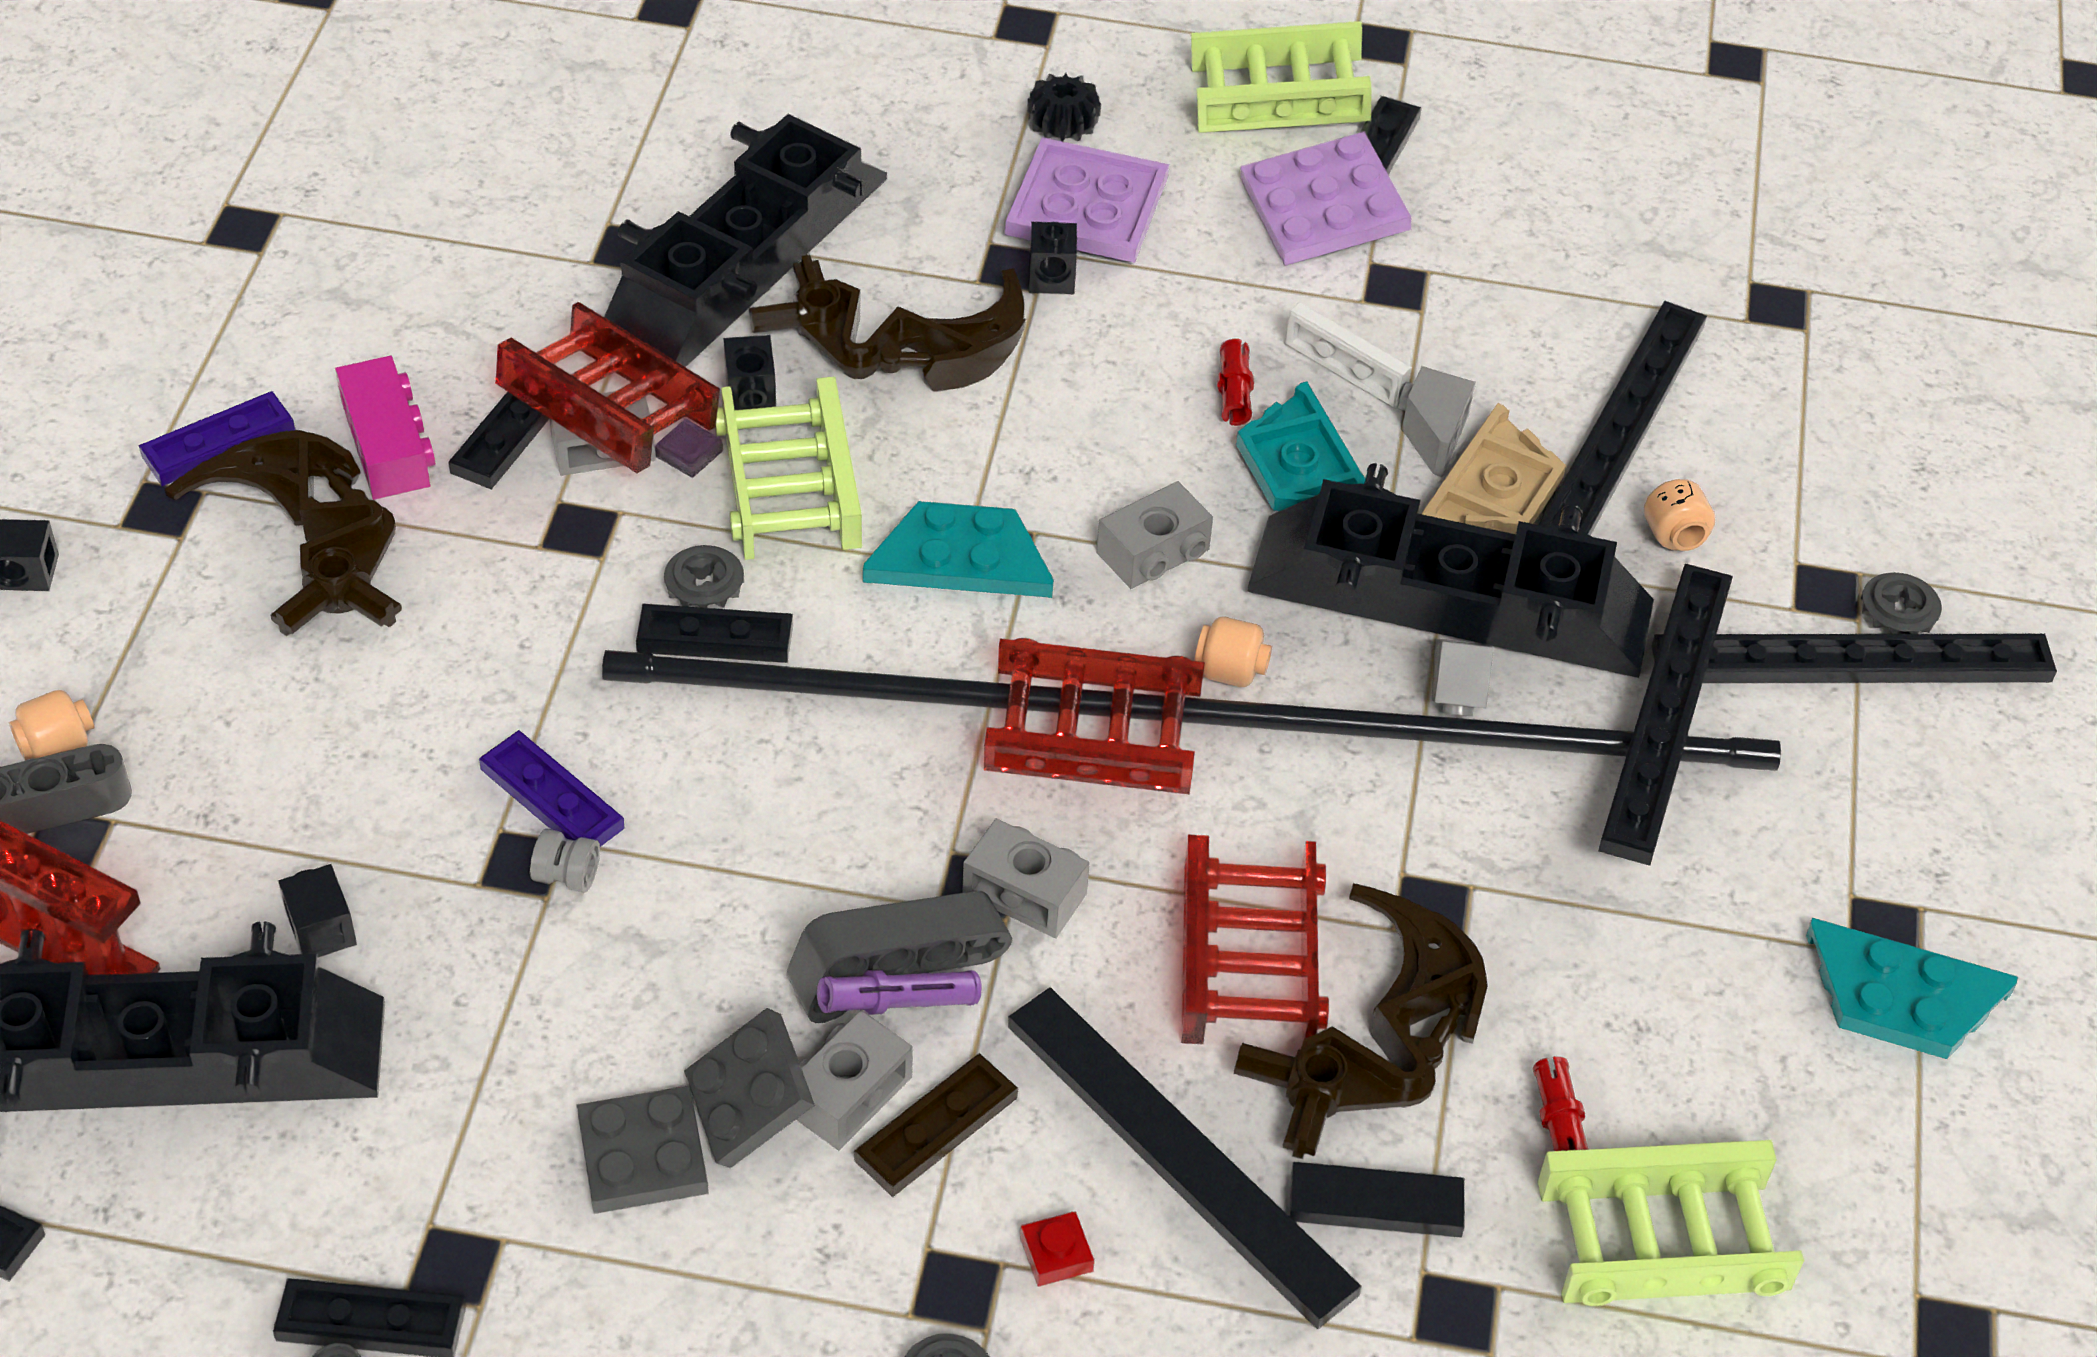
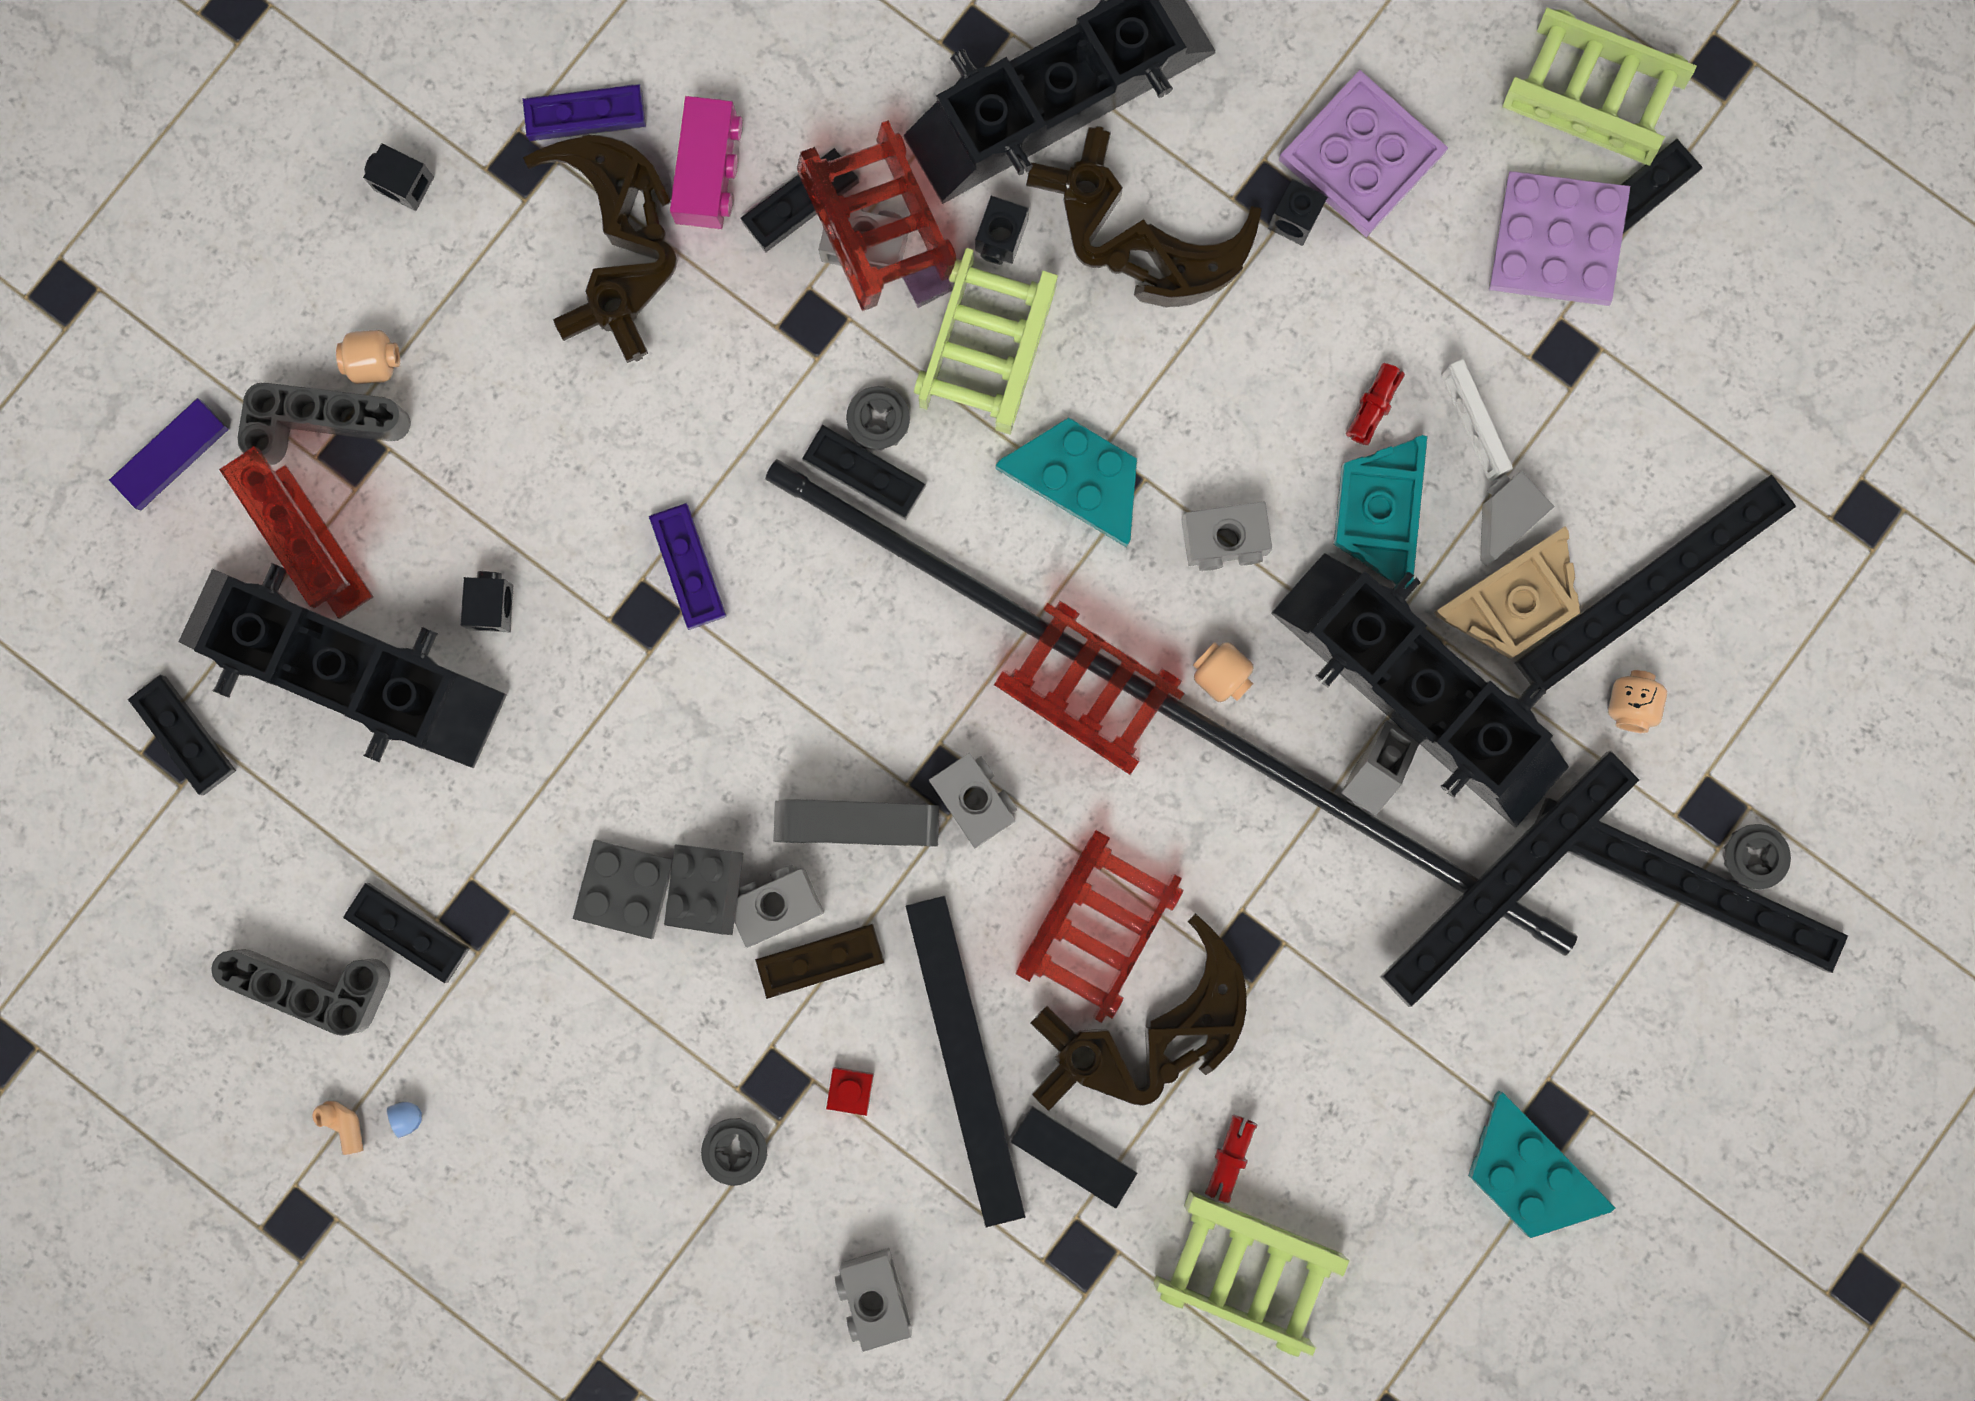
camera: 30 degrees right, 35 degrees up
light grey wheel [530,829,600,893] -> none
medium lavender pin [817,970,982,1015] -> none
black gear [1027,72,1101,142] -> none

